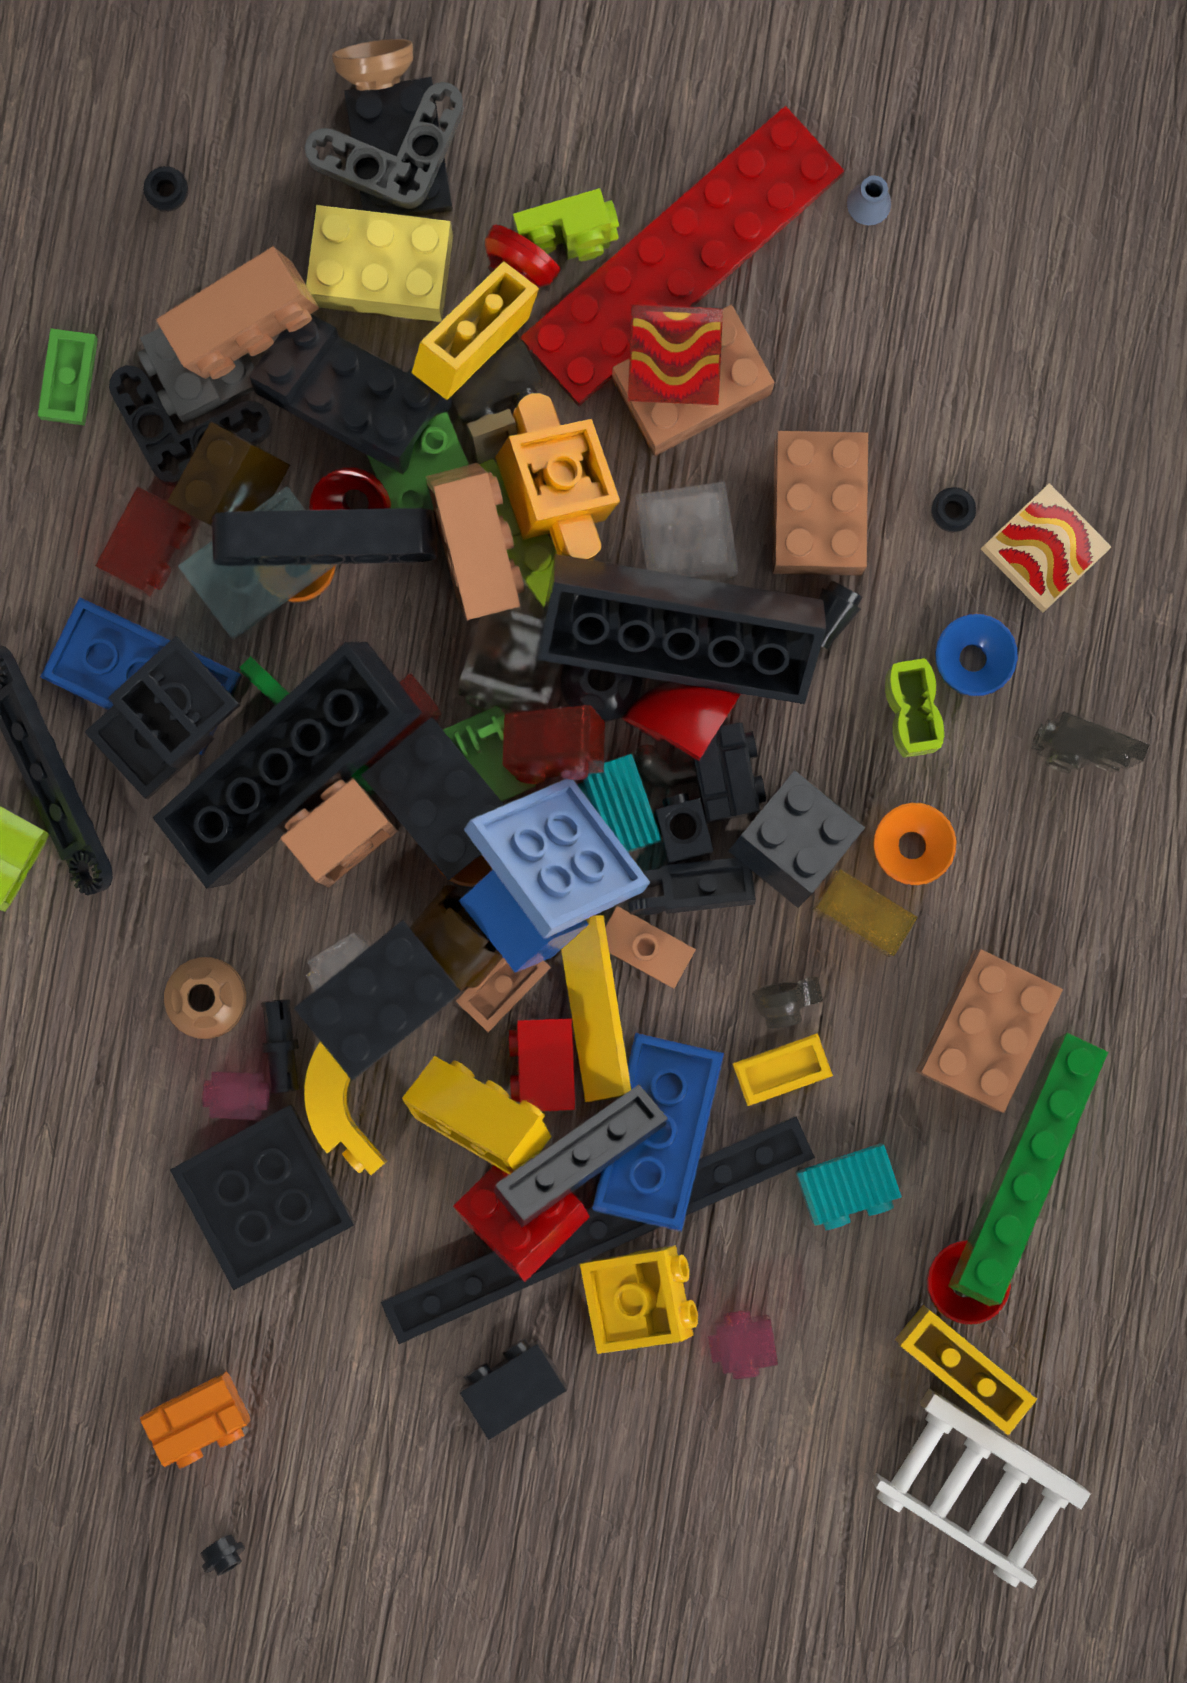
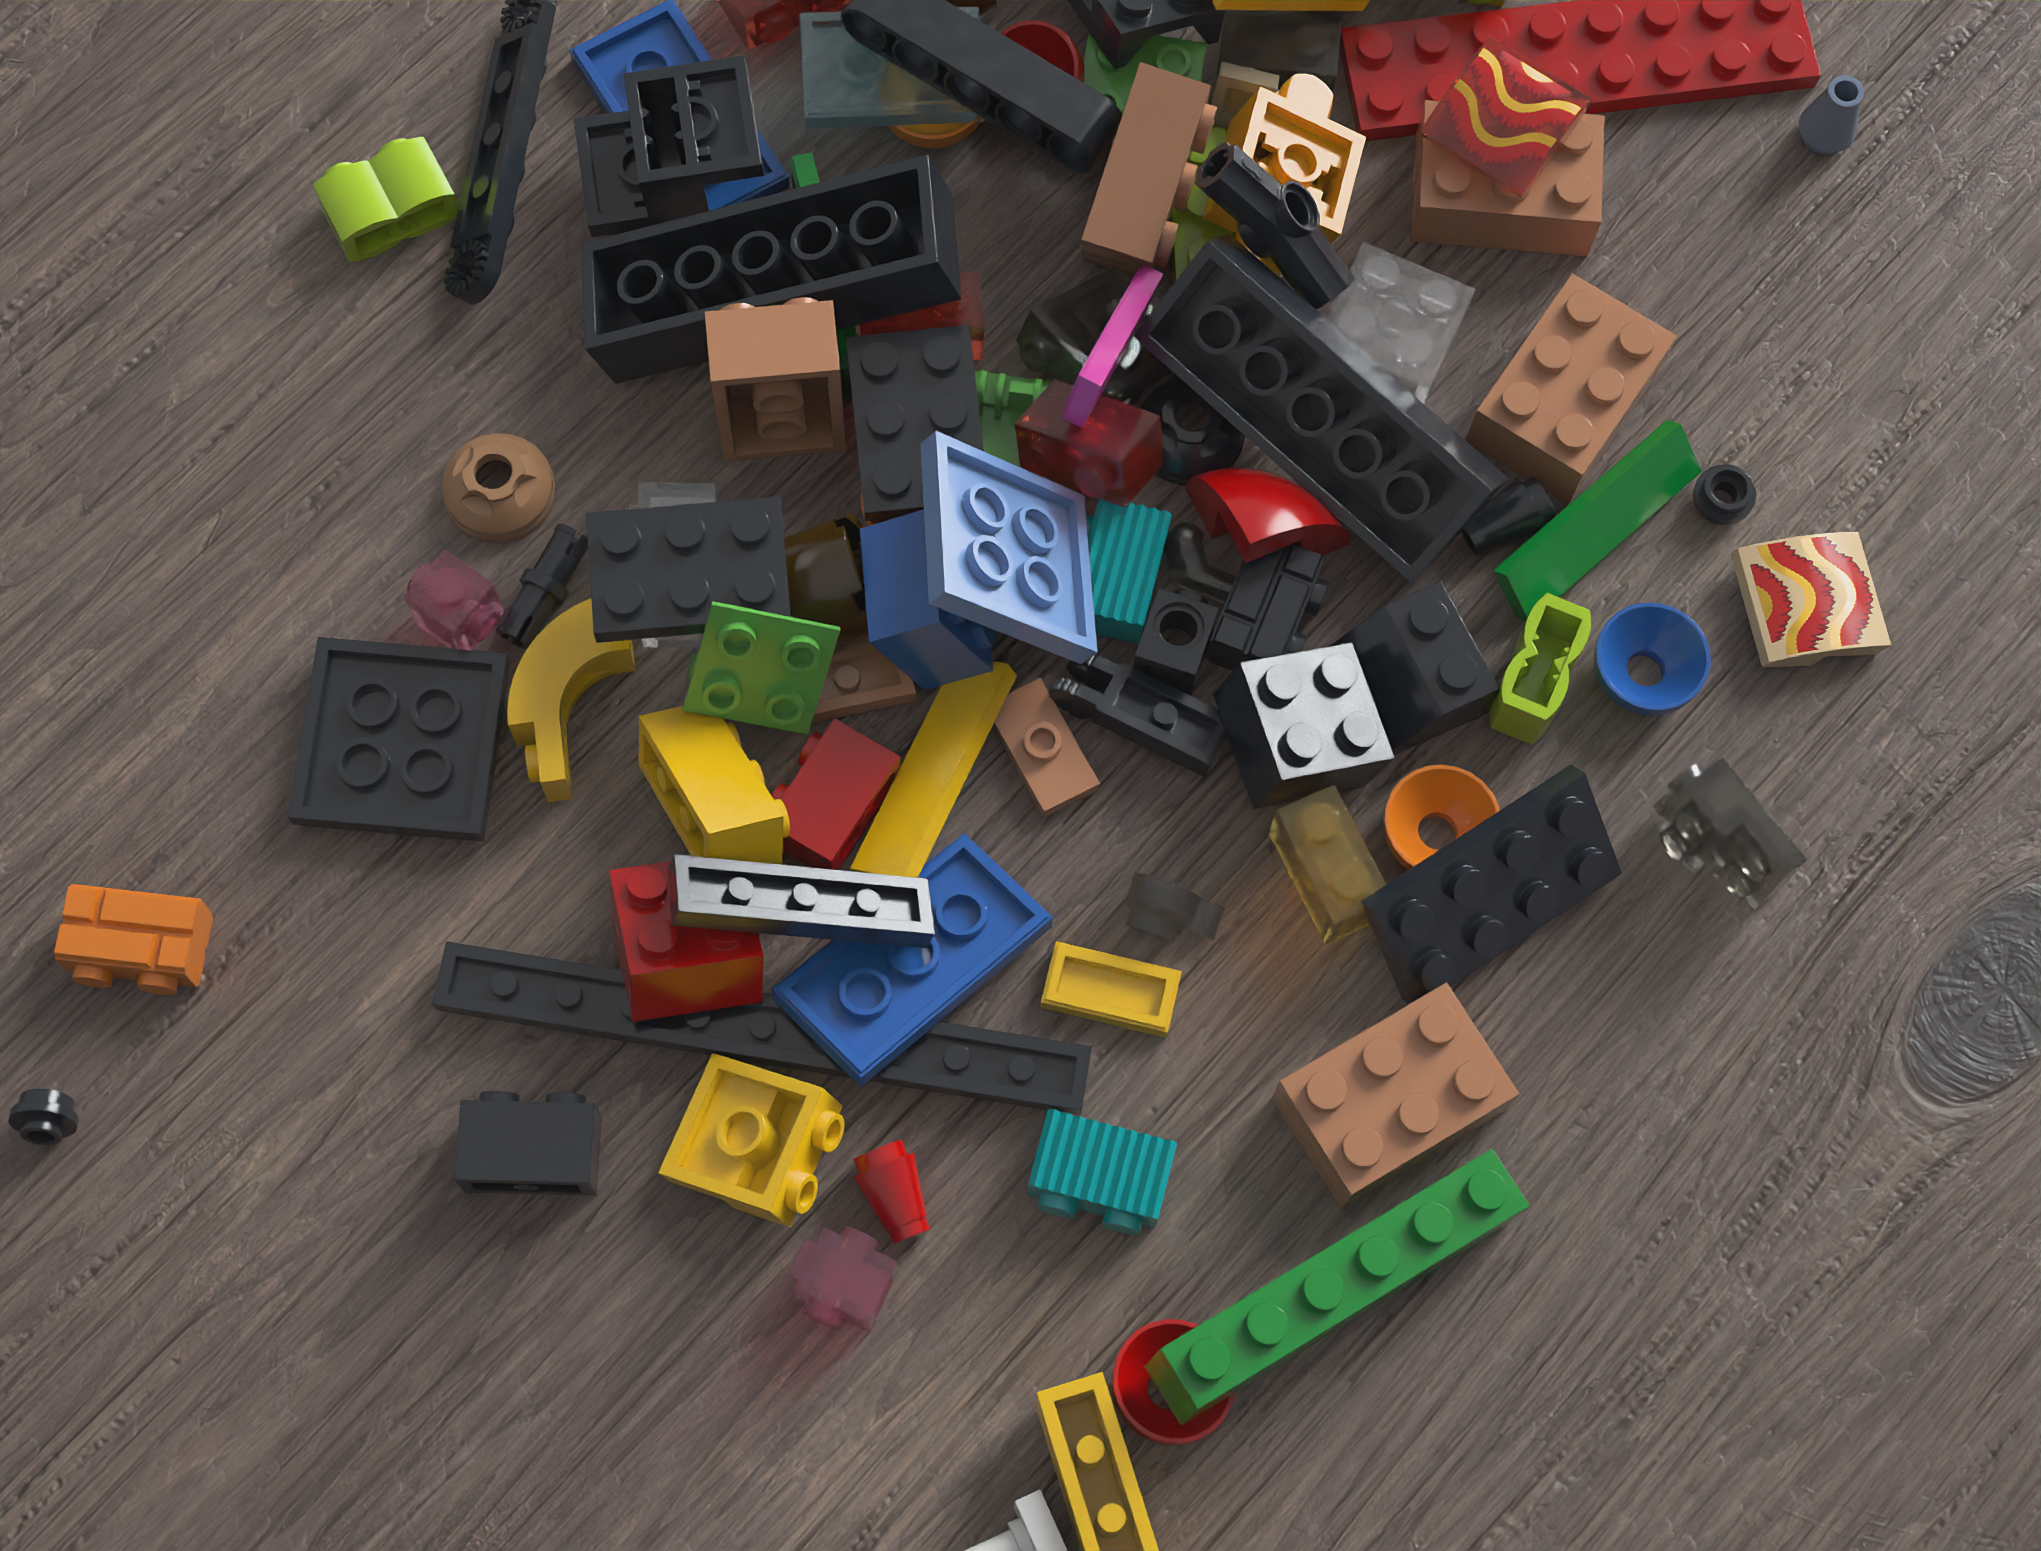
camera: 30 degrees right, 15 degrees down
none -> bright green hinge [683,601,840,735]
none -> red cone [853,1139,930,1244]
none -> dark pink tile [1062,264,1163,428]
none -> black piece [1195,141,1355,310]
none -> black slope [1329,581,1500,756]
none -> black plate [1361,764,1622,1005]
none -> green tile [1493,420,1702,621]

